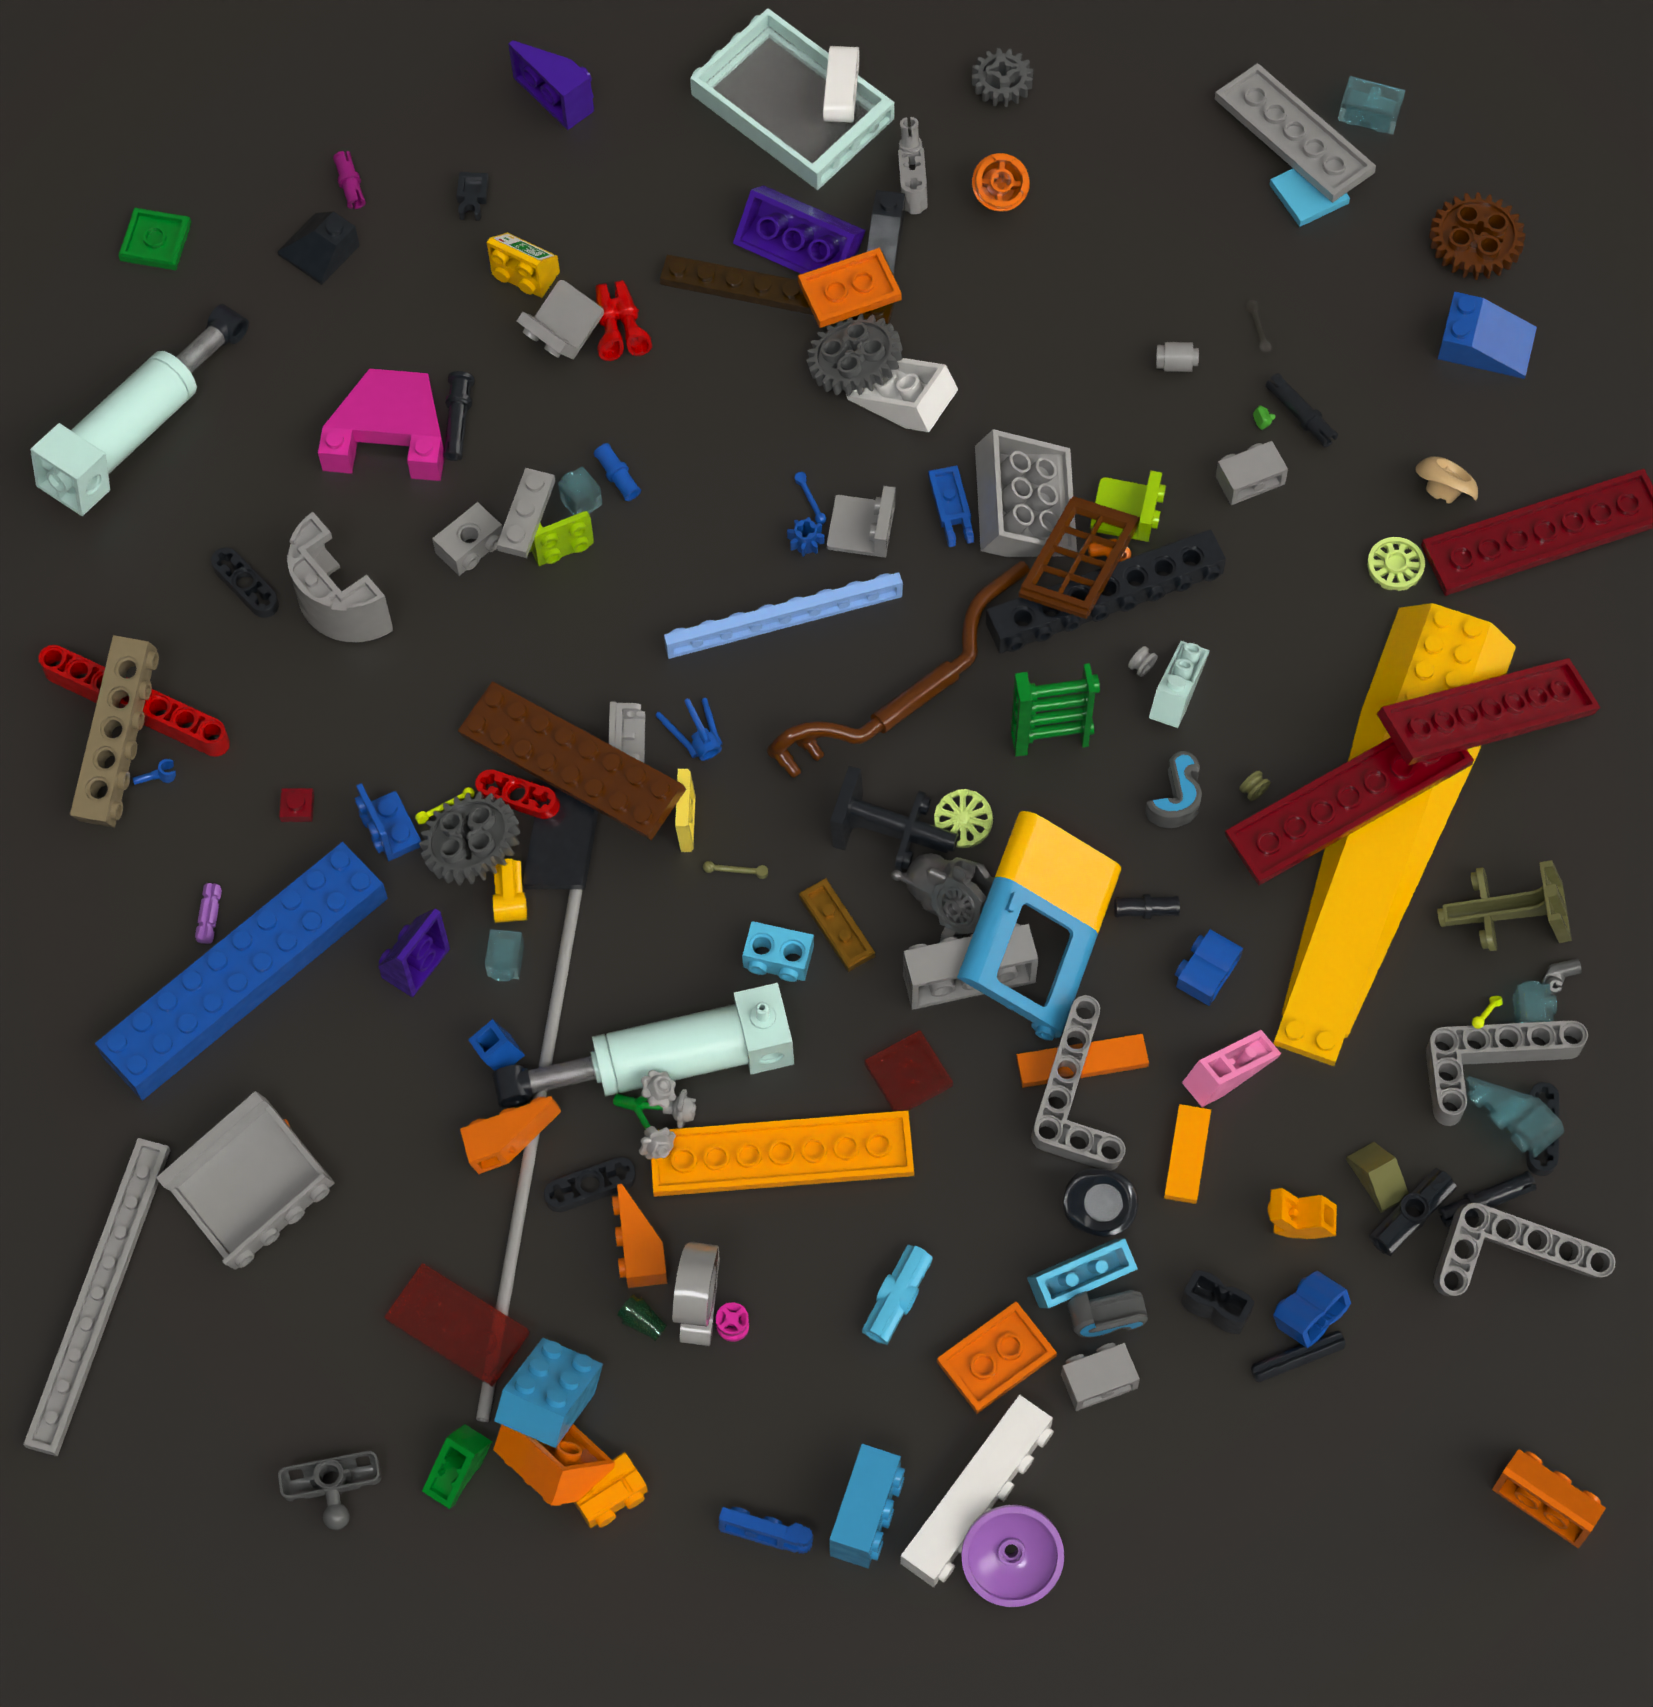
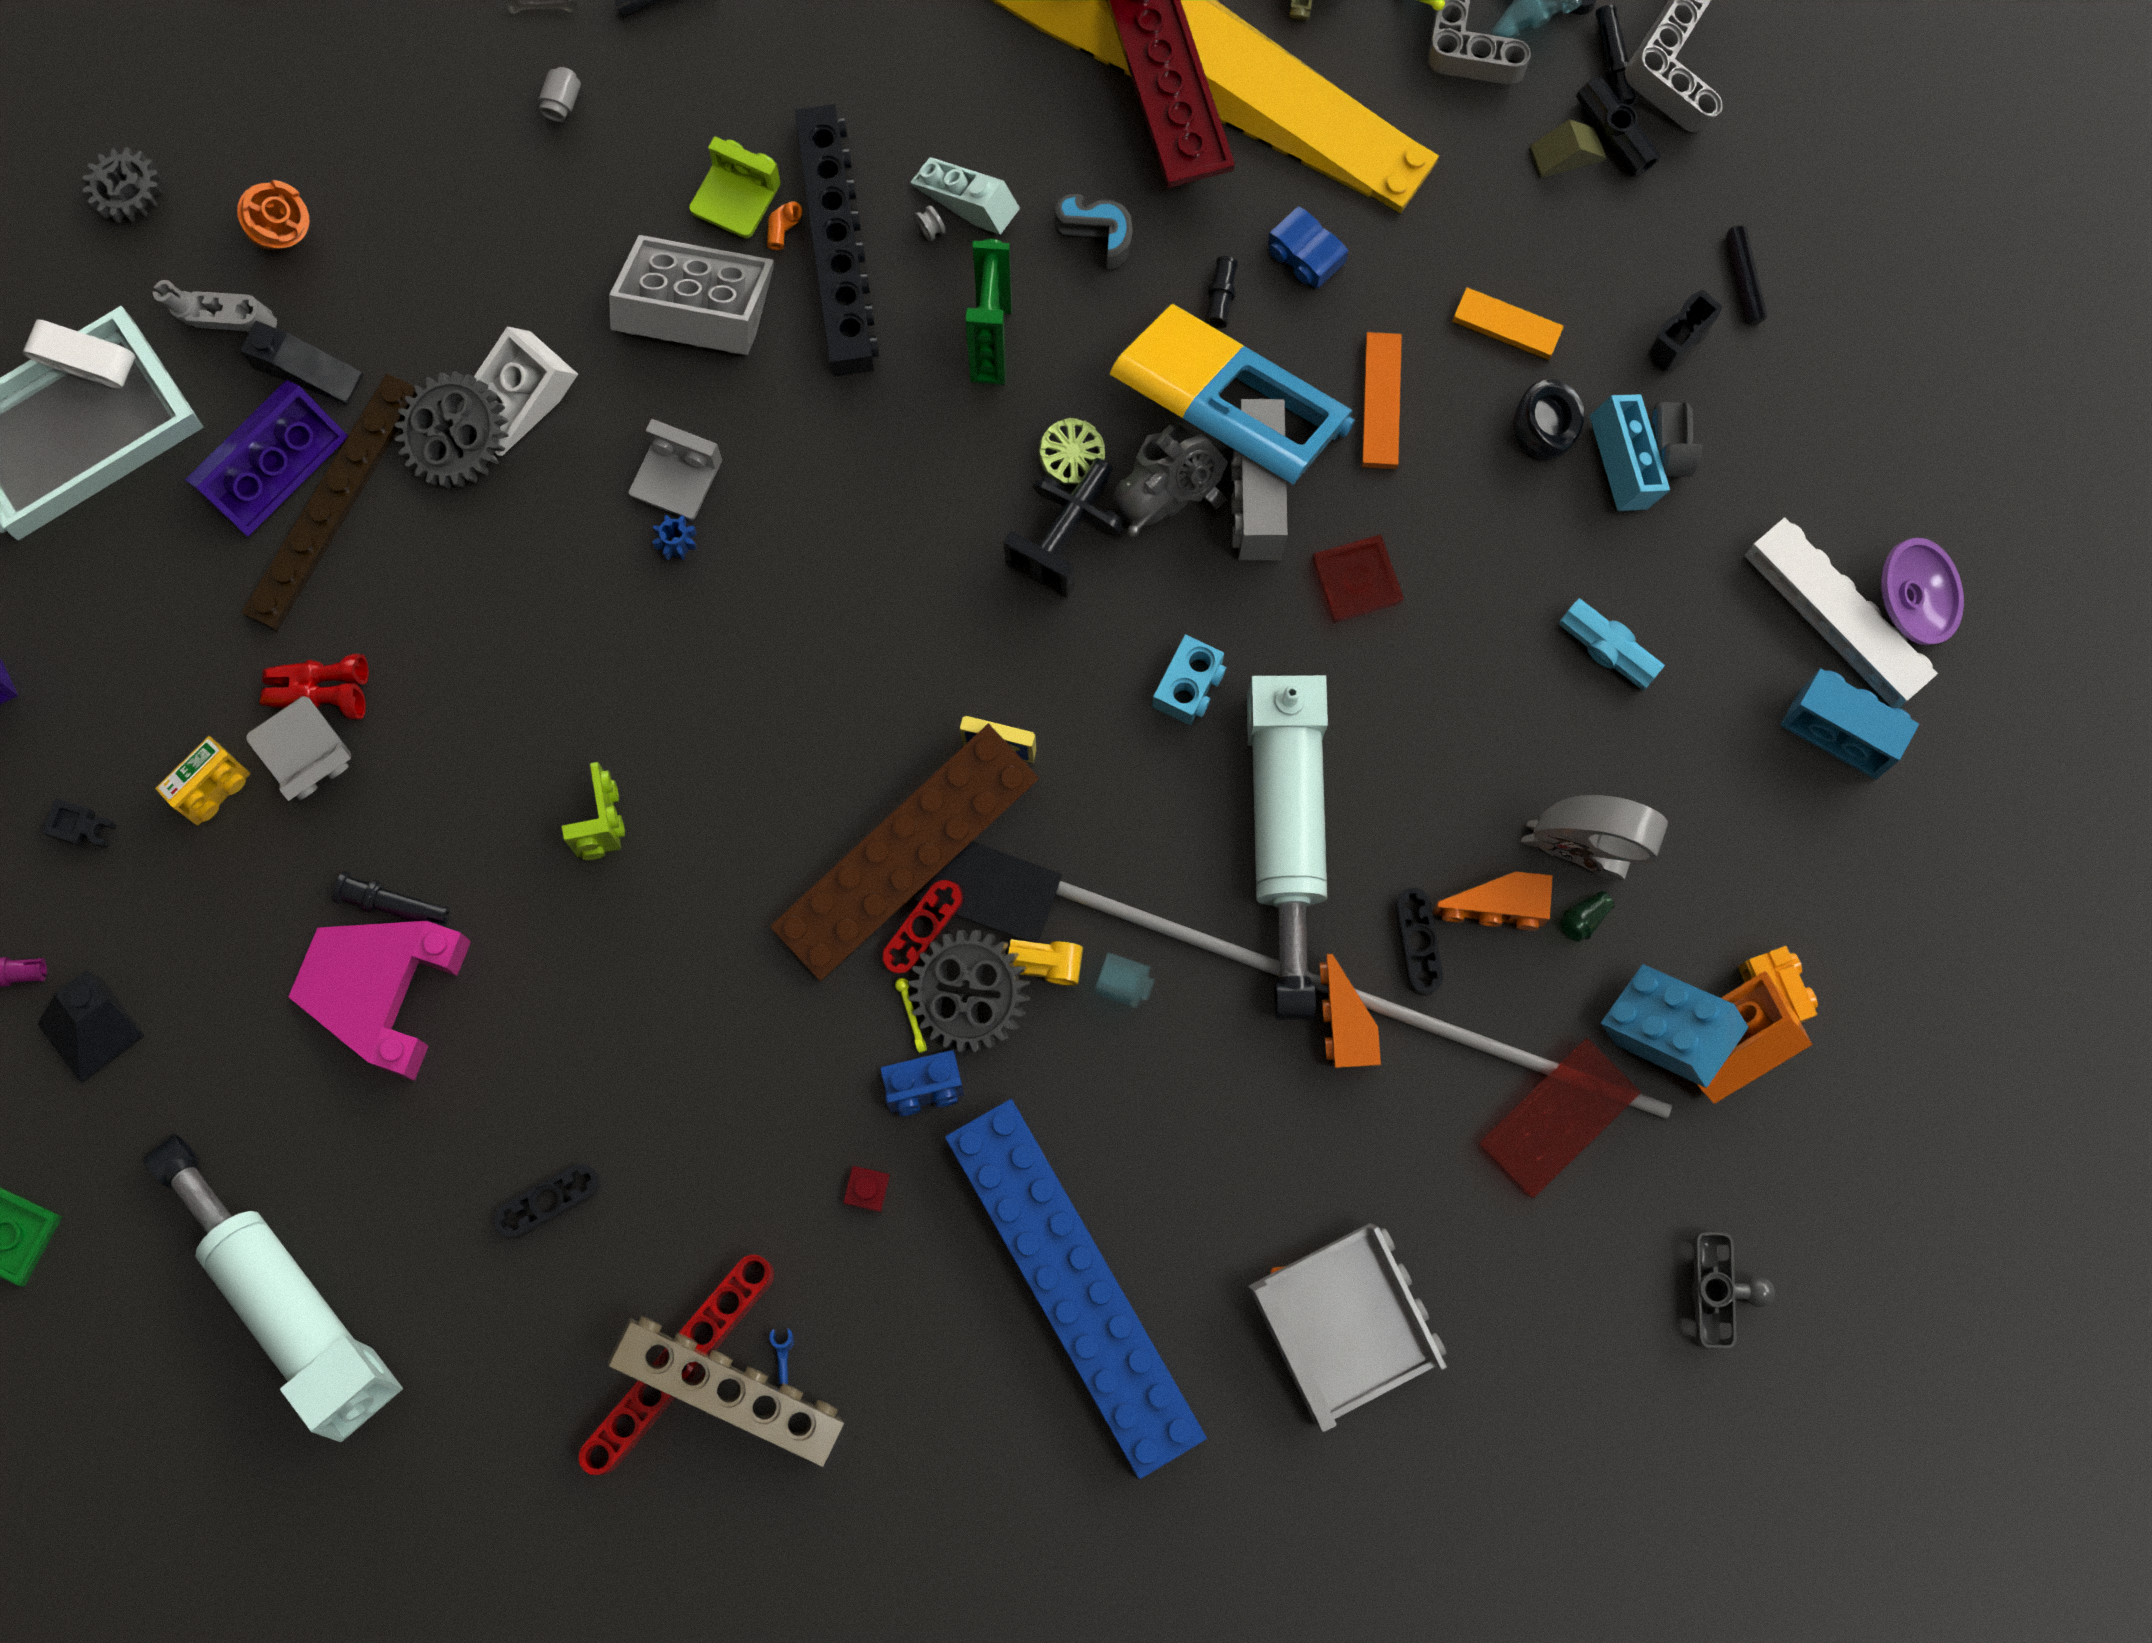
camera: 80 degrees left, 10 degrees up
light grey plate [23,1138,171,1457] -> none
medium lavender axle [195,883,222,944] -> none
light grey cylinder [287,512,393,642] -> none
dark purple slope [378,908,450,998] -> none
green arch [422,1424,493,1509] -> none
light grey brick [432,502,502,576] -> none
blue brick [468,1019,525,1071] -> none
light grey plate [497,468,555,558] -> none
clear light blue brick [558,466,603,515] -> none
blue pin [593,443,641,501] -> none
light grey hinge [609,702,646,763] -> none
light grey plant [613,1070,696,1159] -> none
light orange plate [651,1111,914,1197] -> none
blue plant [656,698,723,761] -> none
light blue plate [664,572,903,659] -> none
olive hinge [703,861,768,879] -> none
blue hinge [719,1507,813,1554] -> none
reddish brown piece [767,561,1030,778] -> none
blue hinge [795,472,827,524] -> none
orange plate [798,247,902,328] -> none
pearl gold tile [799,878,875,972] -> none
blue hinge [928,465,974,547] -> none
orange plate [937,1301,1057,1414] -> none
reddish brown piece [1019,496,1140,619] -> none
light grey beam [1031,995,1126,1170] -> none
light grey brick [1061,1343,1140,1411] -> none
bright pink slope [1182,1030,1281,1107] -> none
light grey brick [1215,441,1288,505] -> none
olive bush [1239,770,1271,801] -> none
bright green rock [1253,405,1275,430] -> none
light orange brick [1268,1188,1337,1239] -> none
blue brick [1273,1270,1351,1348] -> none
orange slope [1492,1449,1606,1549] -> none

